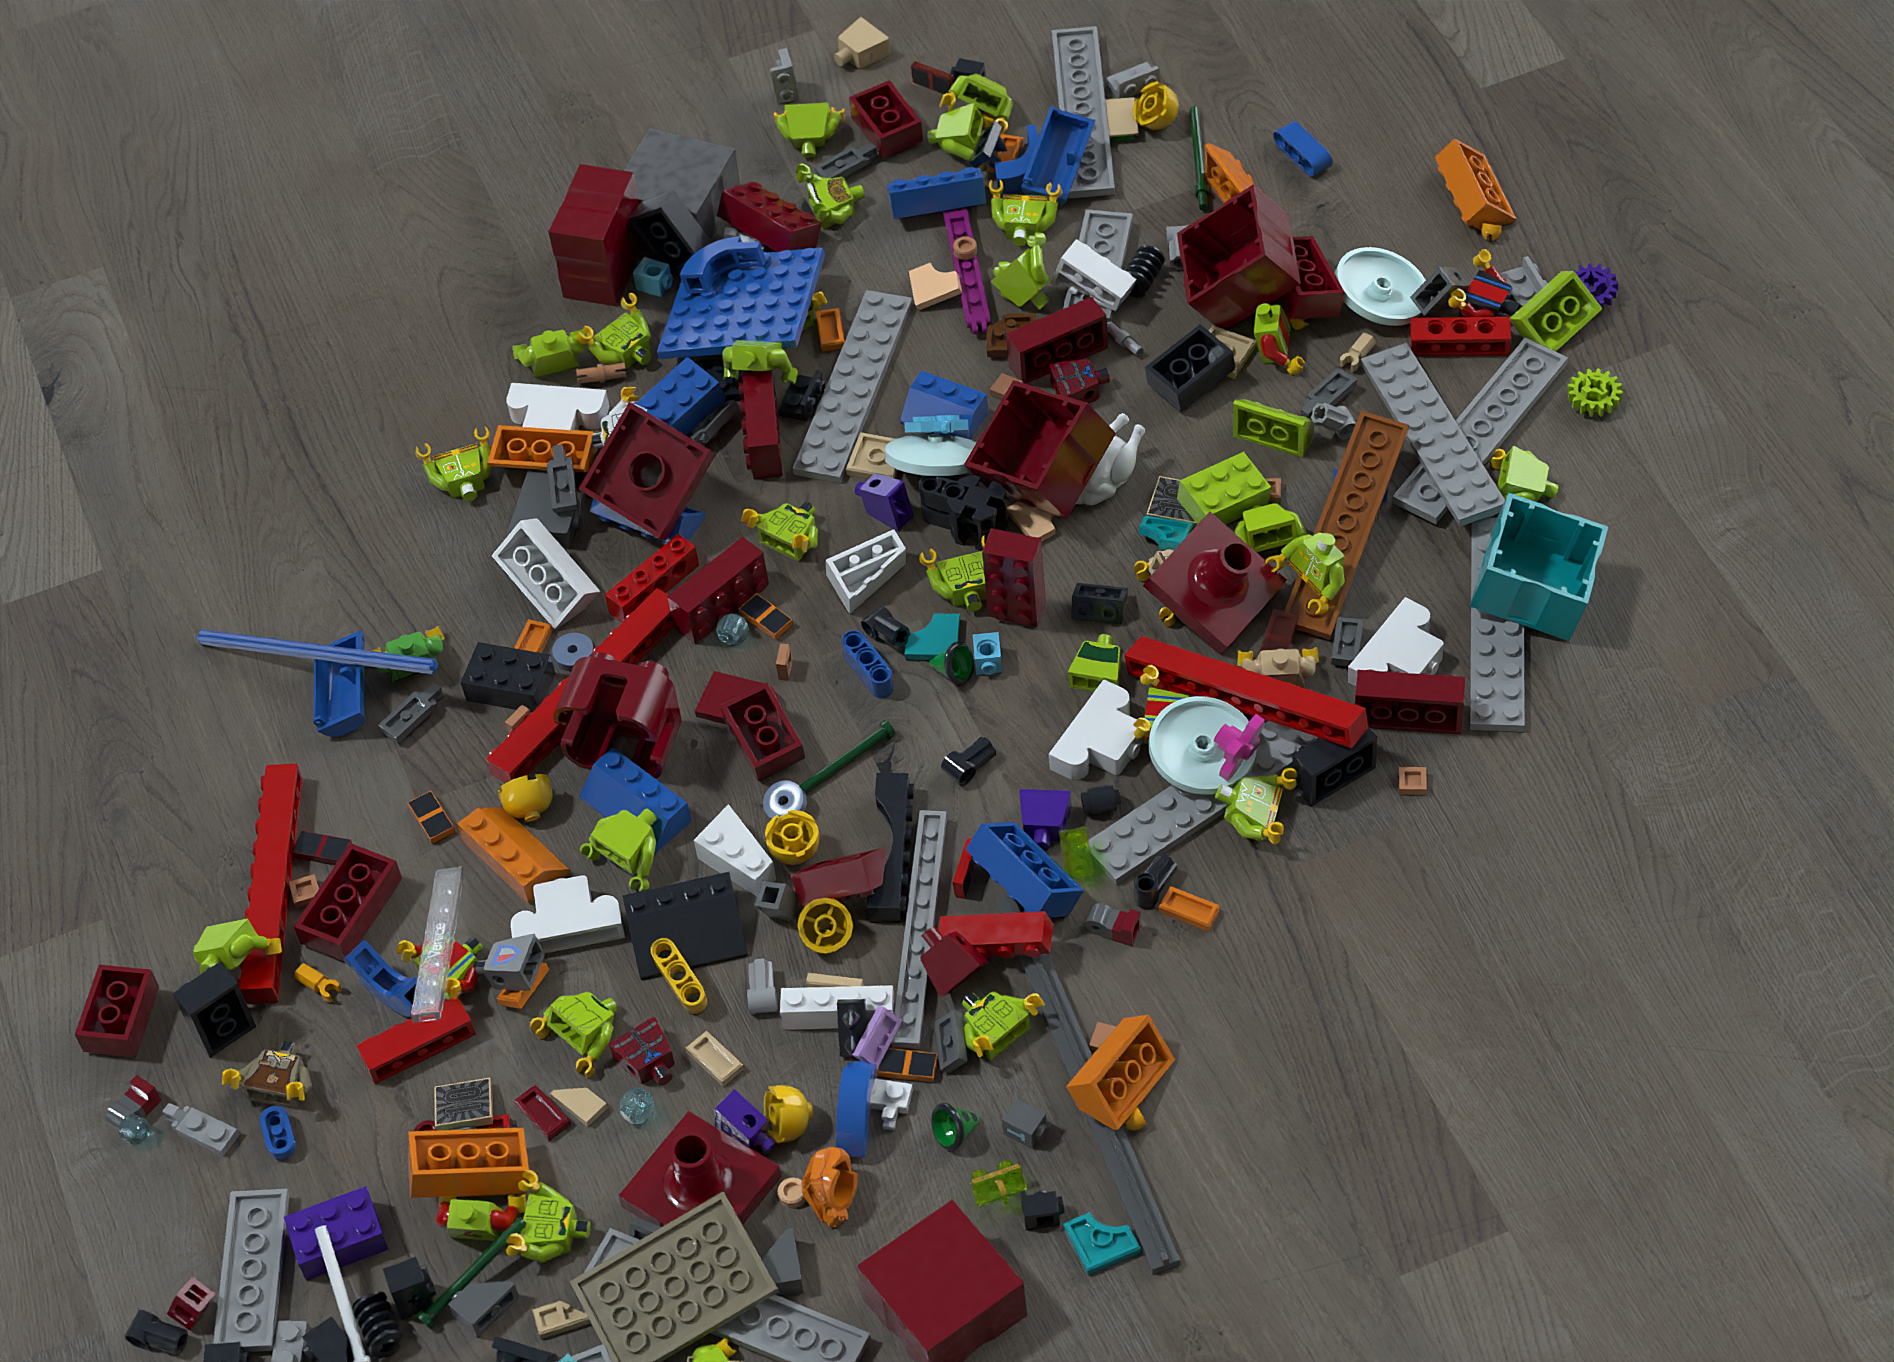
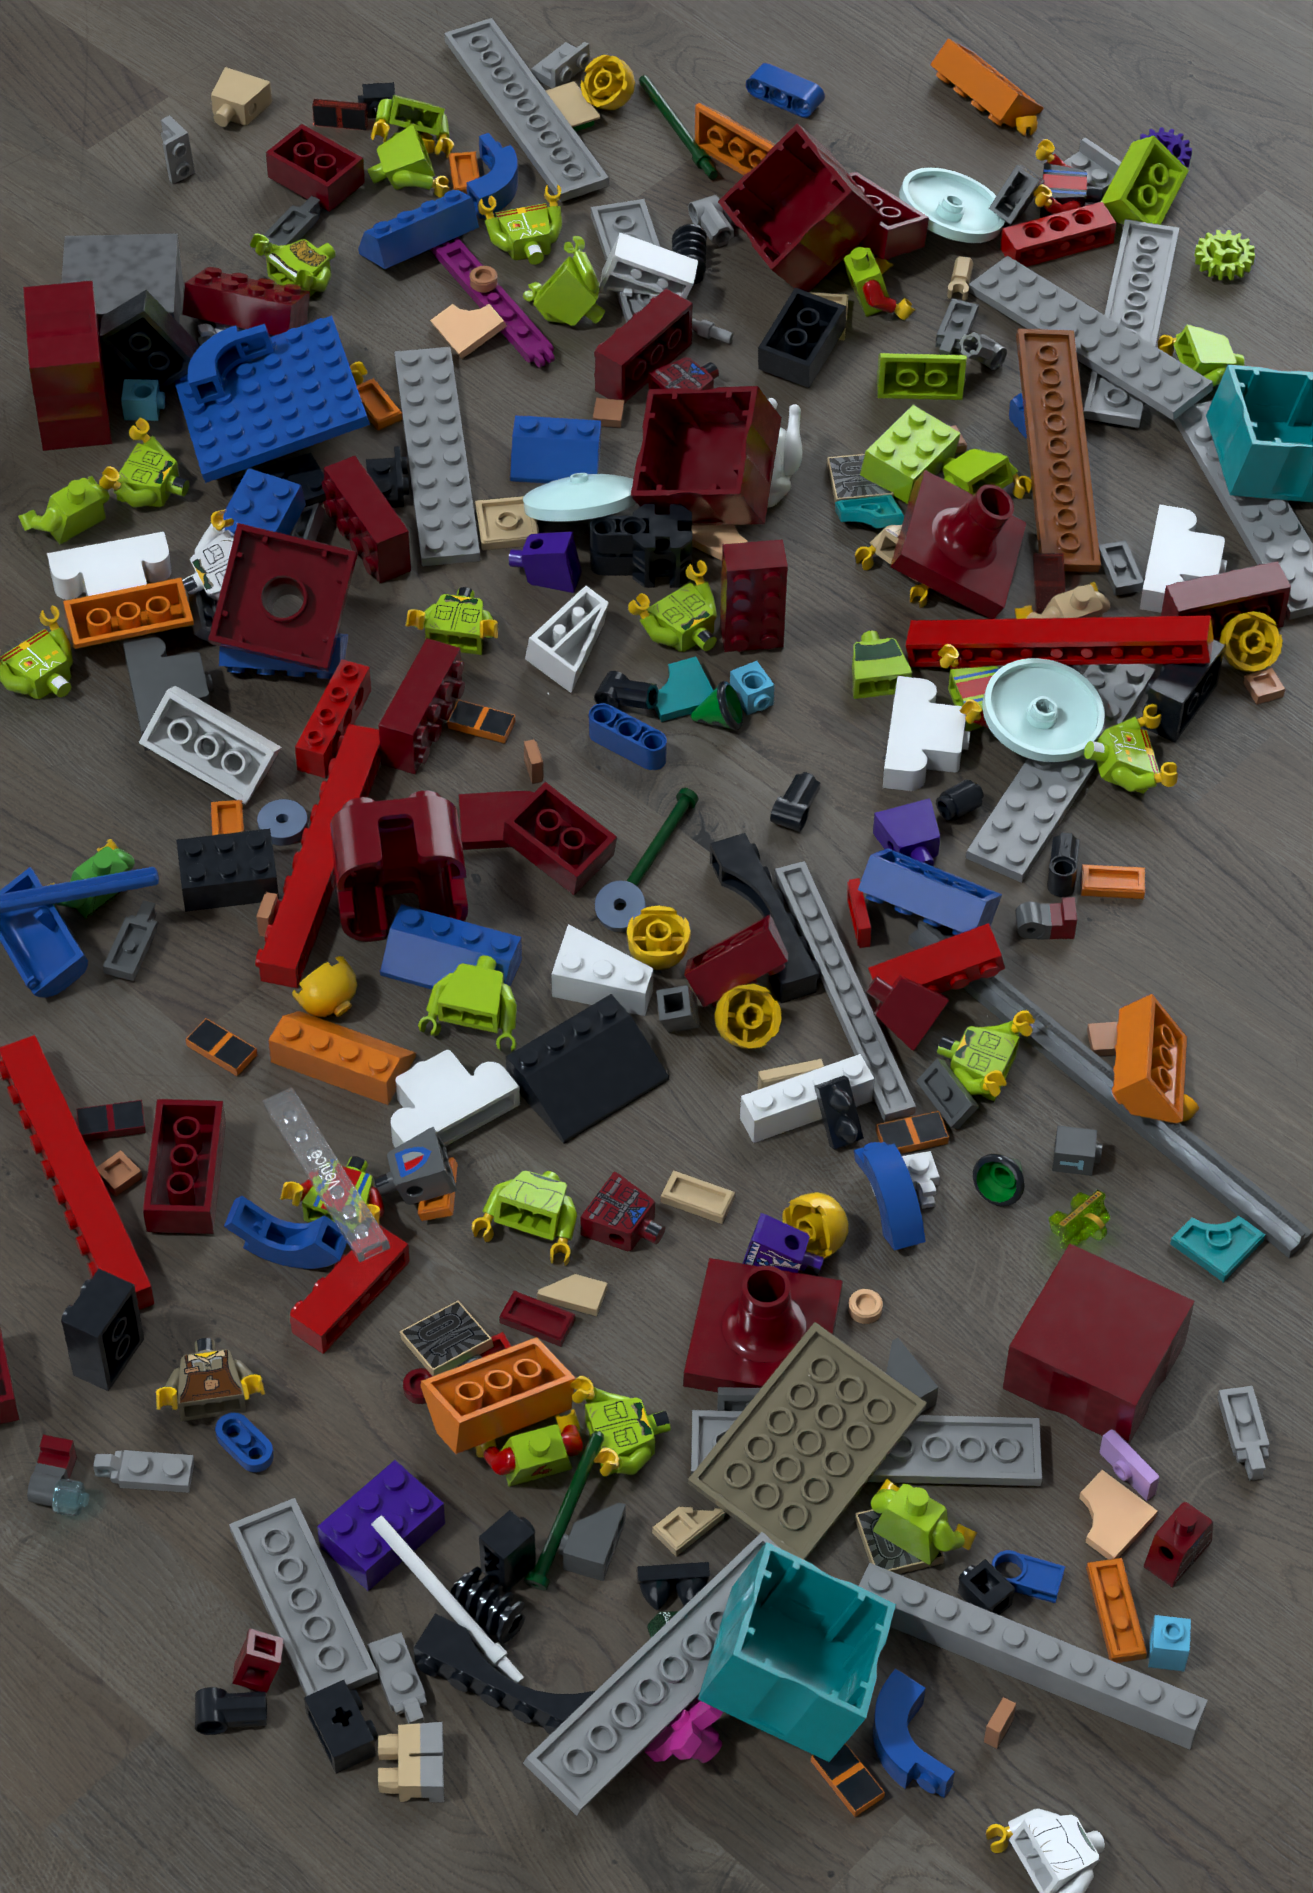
camera: 30 degrees left, 0 degrees up
lime torso [193,919,282,974] -> none
light orange bar [294,963,342,1003] -> none
dark grey hinge [547,444,579,513] -> none
nougat pin [576,362,626,385] -> none
clear light blue piece [619,1088,655,1124] -> none
yellow beam [651,938,707,1014] -> none
clear light blue piece [716,614,749,646] -> none
lime torso [723,340,798,384] -> none
light grey piece [747,959,778,1014] -> none
lime torso [774,103,845,158] -> none
orange helmet [802,1147,858,1227] -> none
lavender plate [853,1006,902,1070] -> none
medium azure plate [905,415,968,433] -> none
black tile [970,122,1007,169] -> none
reddish brown plate [987,313,1036,357] -> none
black brick [1020,1190,1065,1231] -> none
blue container [1021,107,1095,205] -> none
clear neon green hips [1059,826,1094,879] -> none
black bracket [1071,583,1128,624] -> none
dark pink plant [1214,714,1265,781] -> none
lime torso [1265,533,1345,614] -> none
none -> yellow cylinder [1220,611,1283,672]

